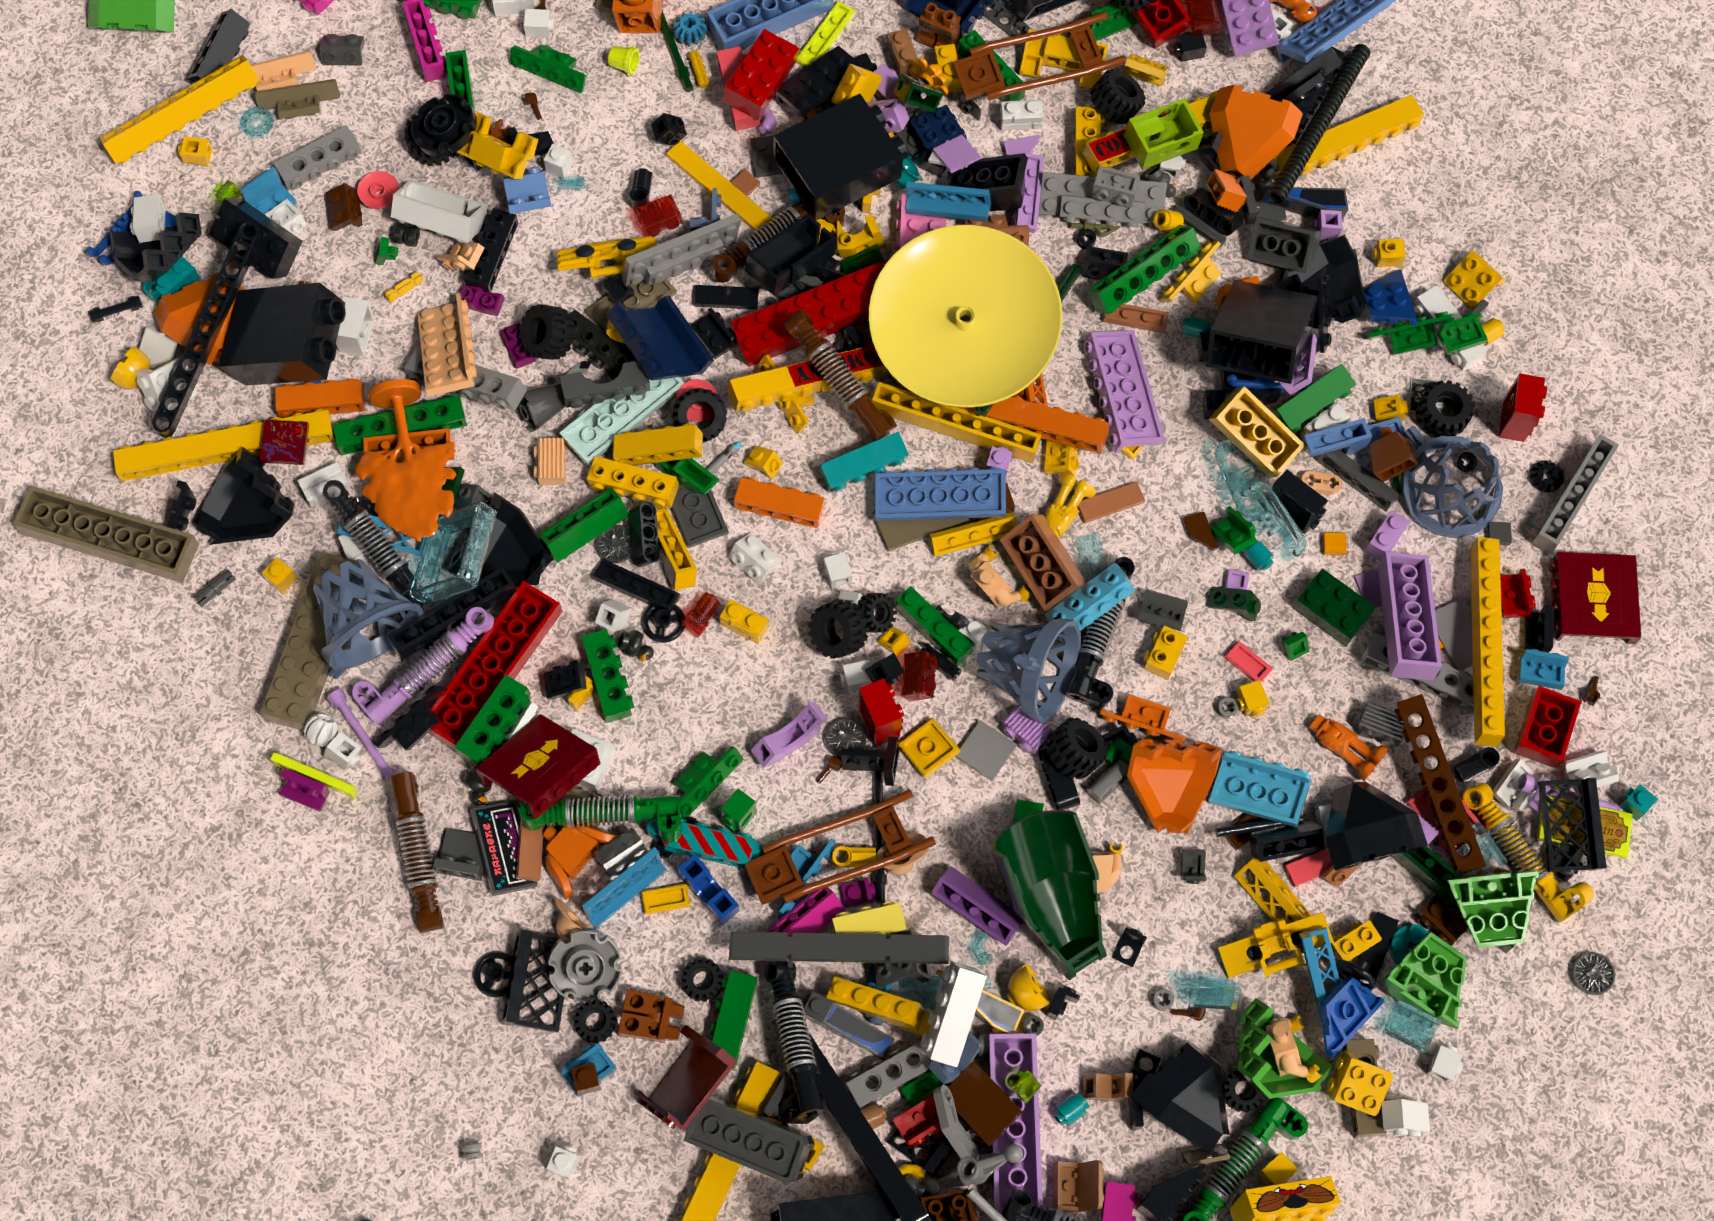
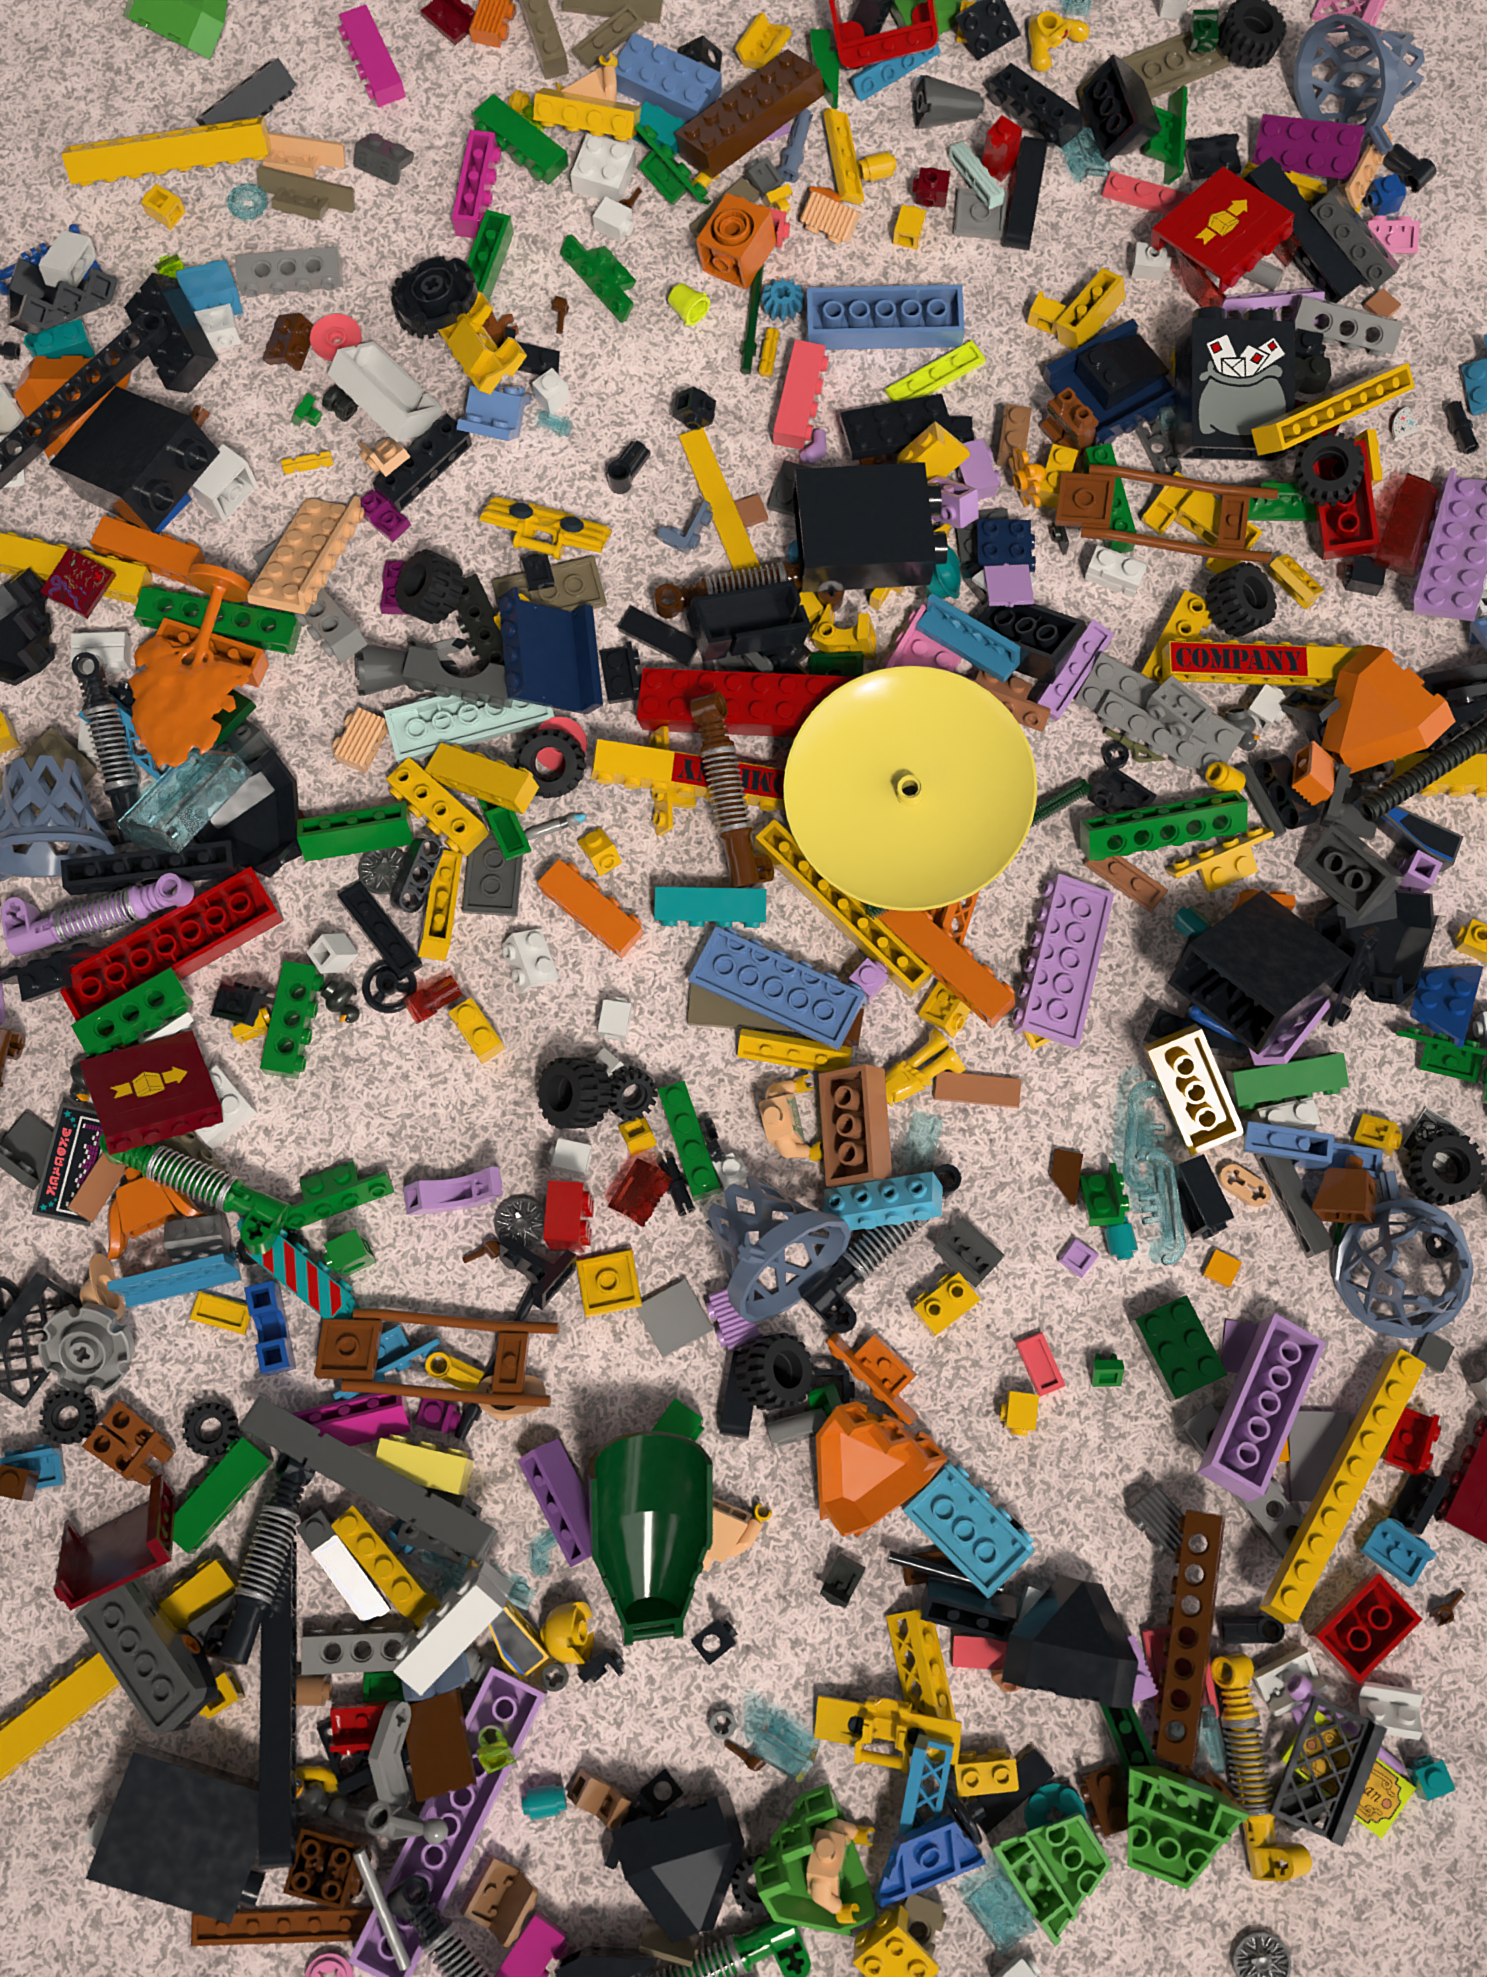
camera: 30 degrees right, 5 degrees up
light grey plate [622,214,741,286] -> none
clear red brick [633,194,682,237] -> none
red brick [722,29,800,120] -> none
black bracket [834,325,863,353] -> none
black brick [865,653,905,685] -> none
dark green torso [893,74,943,113] -> none
lavender tile [1003,135,1041,155] -> none
lime piece [1124,98,1204,170] -> none
dark green bracket [1207,587,1261,621] -> none
light grey bush [1217,697,1238,719] -> none
orange piece [1309,714,1389,781] -> none
lavender brick [1365,510,1410,562] -> none

